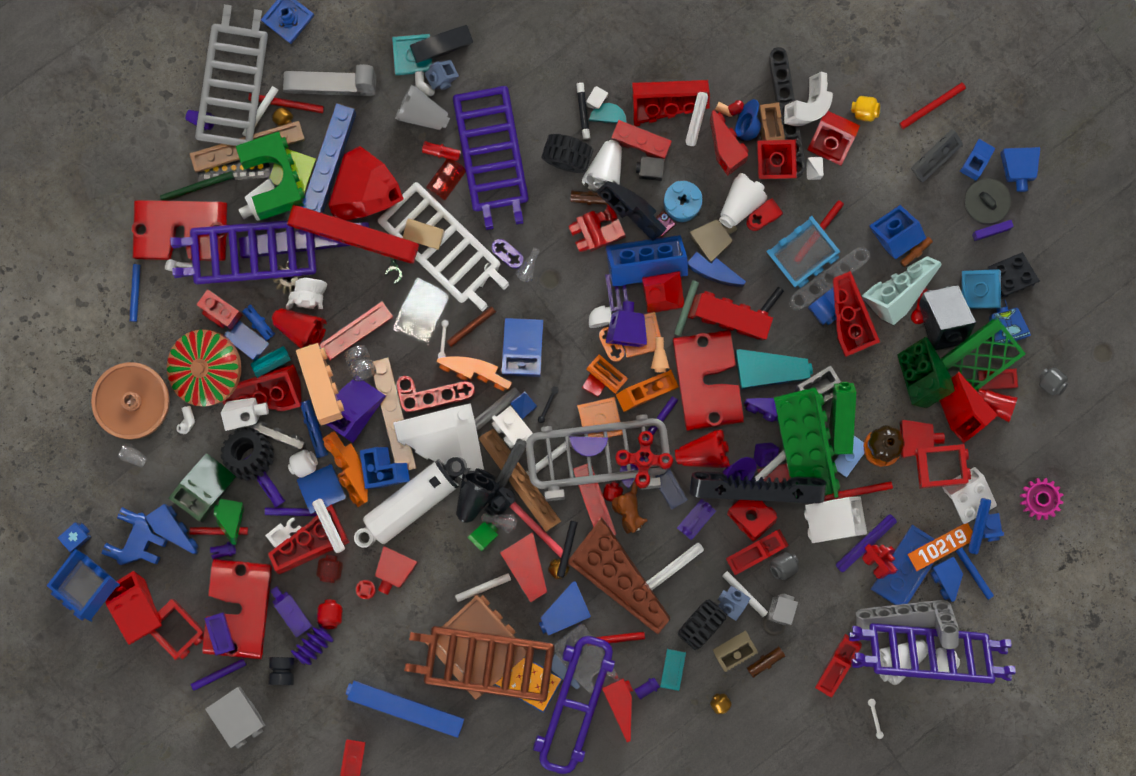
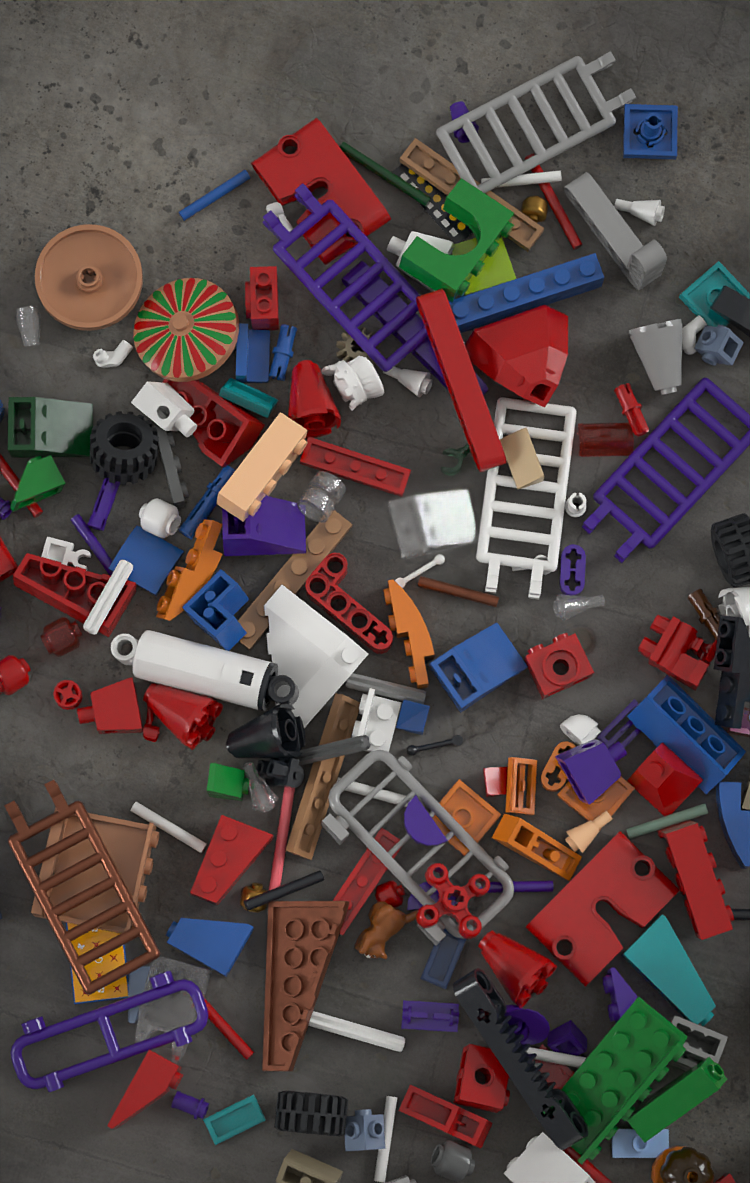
camera: 50 degrees right, 5 degrees down
none -> red cone [143,683,223,750]
none -> red hand [143,706,160,742]
none -> white cone [383,366,433,397]
none -> red brick [524,633,594,699]
none -> white pin [565,493,587,517]
none -> white cone [614,199,665,226]

